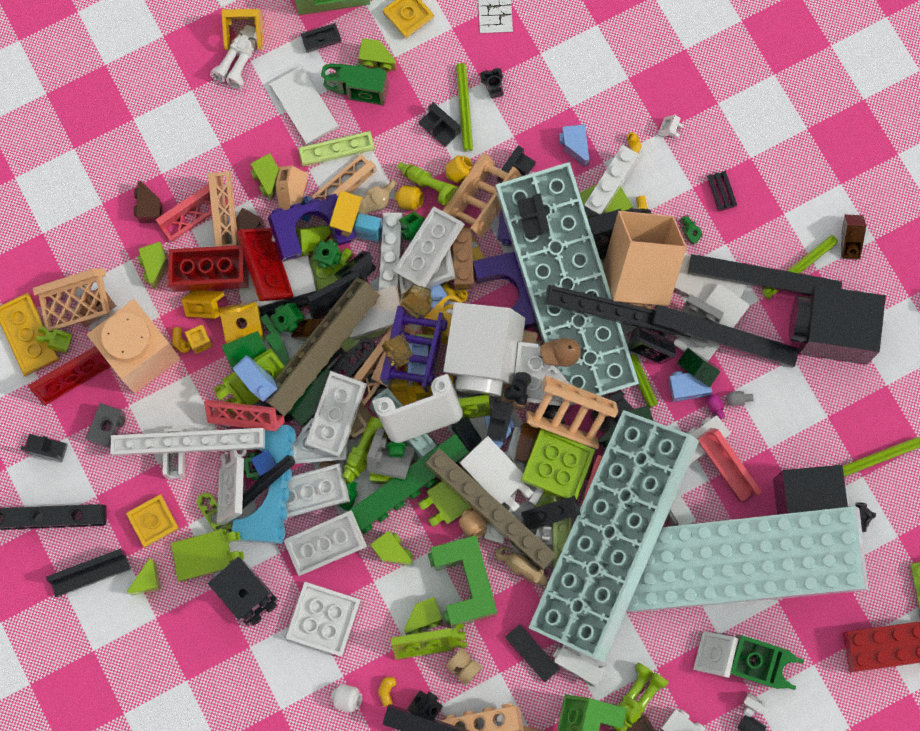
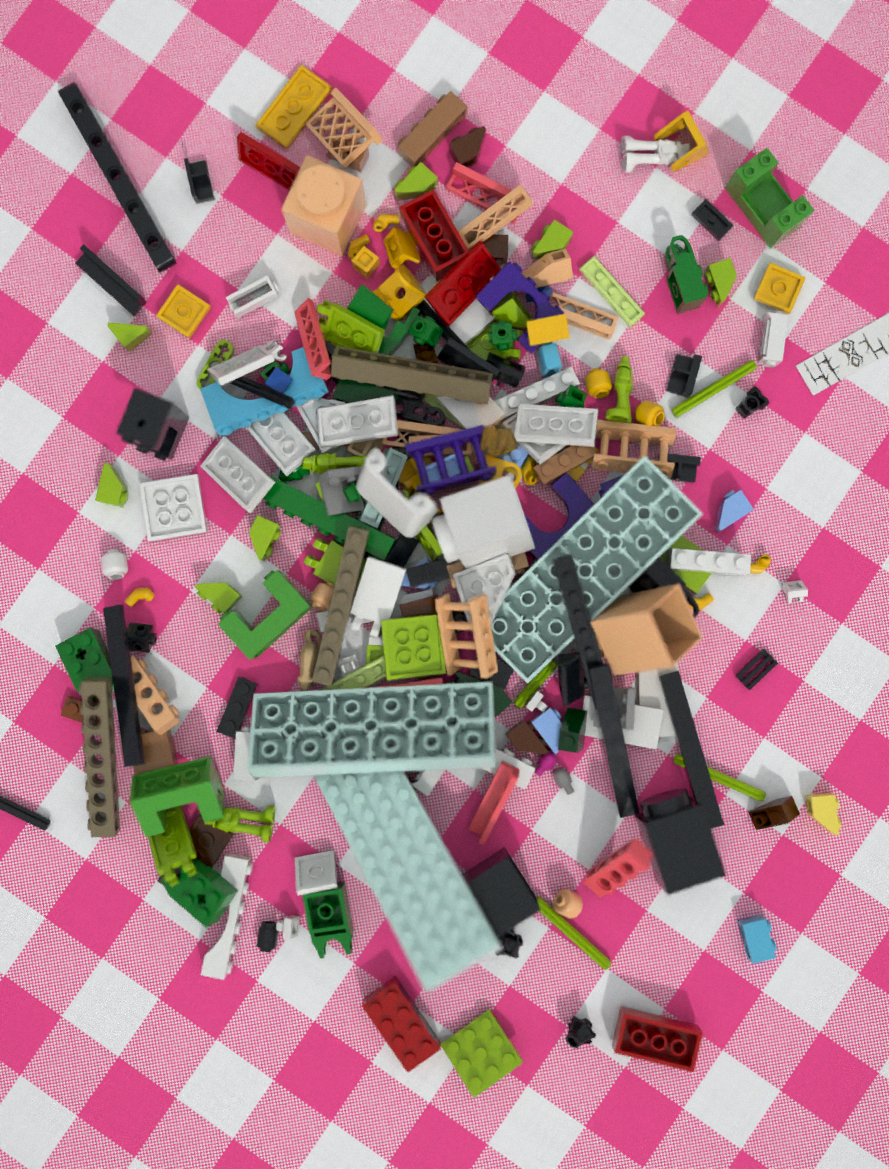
camera: 60 degrees right, 10 degrees up
lime plate [35,327,72,354] -> none
dark grey brick [86,403,126,449] -> none
white plate [110,428,265,456] -> none
lime tile [171,529,245,582] -> none
light blue slope [233,355,277,402] -> none
white tile [270,66,339,146] -> none
tan animal [357,179,396,217] -> none
clear yellow brick [382,333,413,367] -> none
lime tile [391,624,467,660] -> none
tan wheel [445,648,483,686] -> none
black plate [504,372,531,405] -> none
black panel [517,193,550,238] -> none
black plate [521,496,581,530] -> none
medium nougat cap [540,338,581,367] -> none
green piece [679,215,702,245] -> none
none -> lime slope [95,462,129,508]
none -> yellow arm [373,214,399,232]
none -> medium nougat brick [397,91,468,167]
none -> reddish brown slope [505,719,549,754]
none -> white tile [525,691,548,712]
none -> light nougat head [553,889,583,918]
none -> coral brick [583,837,654,898]
none -> white window [758,312,789,367]
none -> light yellow slope [806,792,841,835]

